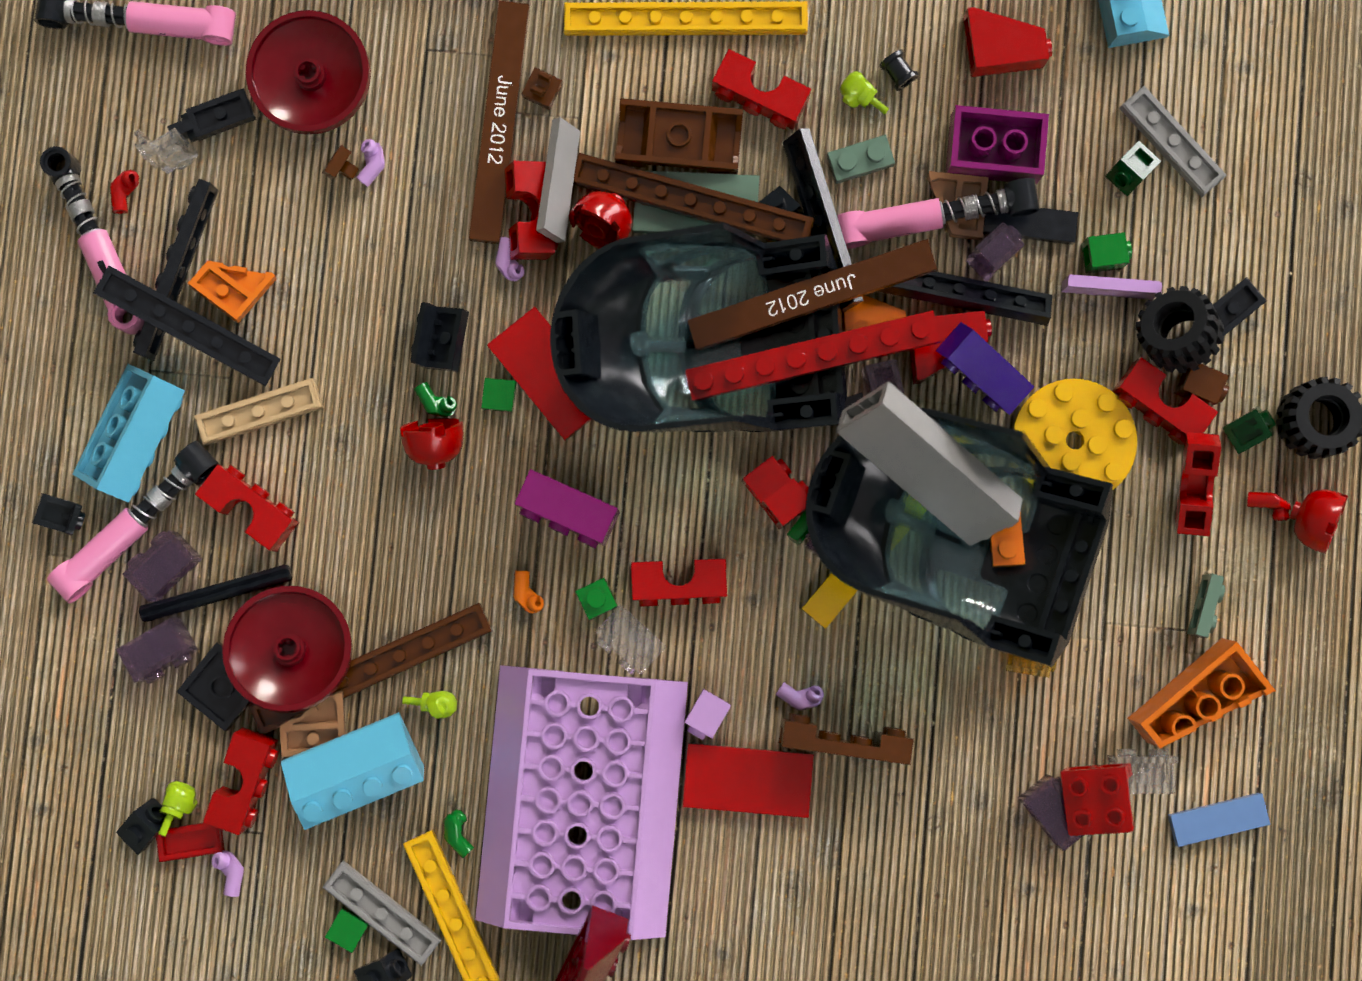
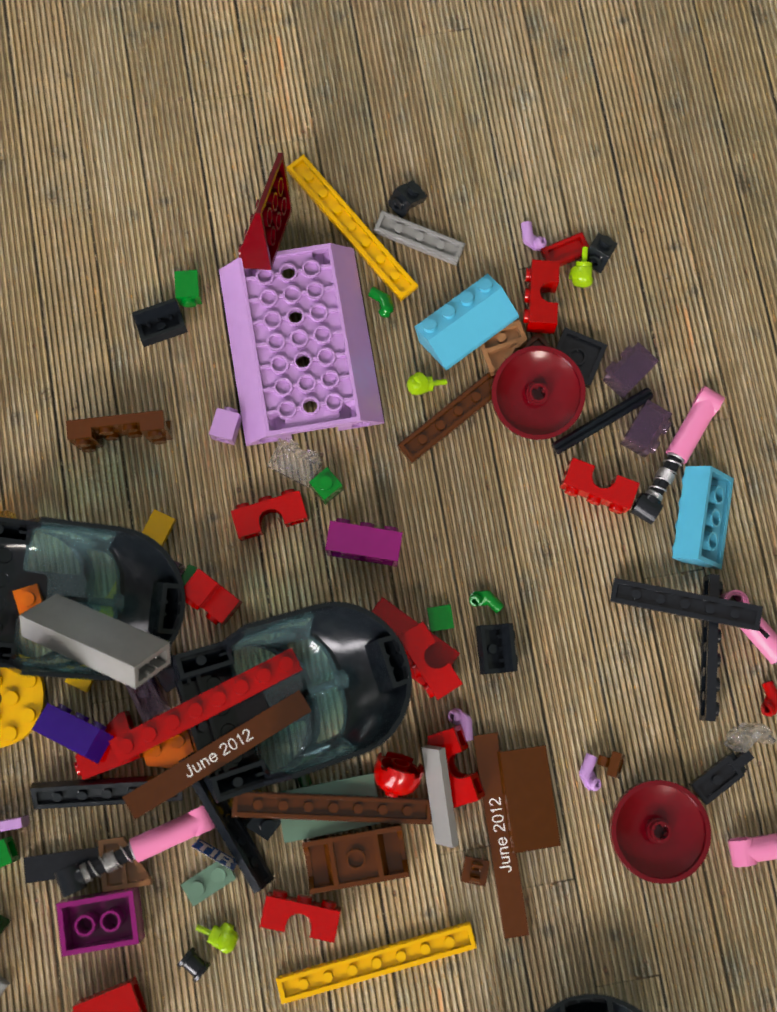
camera: 160 degrees right, 5 degrees down
black bracket [32,493,85,535] -> none
orange wing [188,260,277,323] -> none
tan tile [194,378,324,446] -> none
green tile [325,908,369,953] -> none
red cylinder [400,418,464,470] -> none
orange arm [513,571,544,614] -> none
red tile [683,743,814,818] -> none
lavender arm [775,682,824,711] -> none
clear purple brick [965,222,1025,282] -> none
none -> black bracket [132,298,188,347]
none -> green brick [174,270,202,308]
none -> blue sticker [191,839,237,871]
none -> red arch [398,621,463,700]
none -> reddish brown tile [497,745,561,854]

